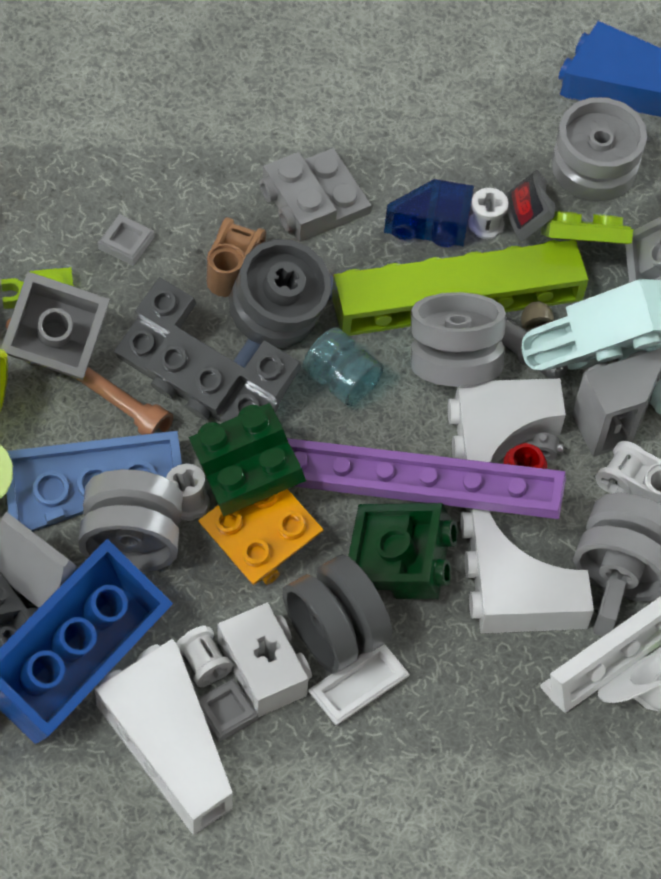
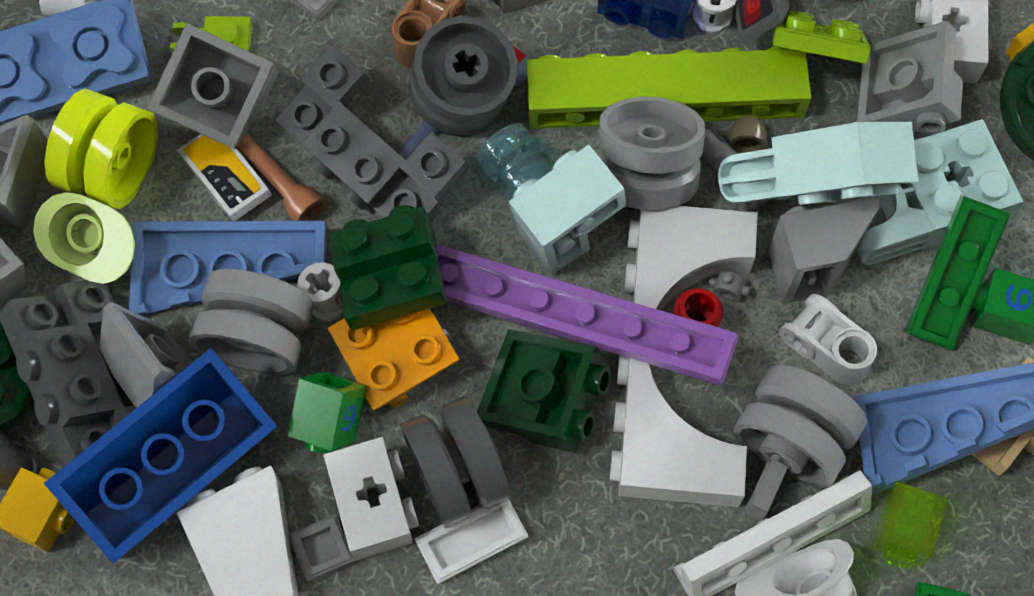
camera: 15 degrees right, 10 degrees up
white bush [176,625,233,687] -> none
none -> slope [176,134,272,221]
none -> green brick [288,371,367,454]
none -> light aqua brick [508,144,626,275]

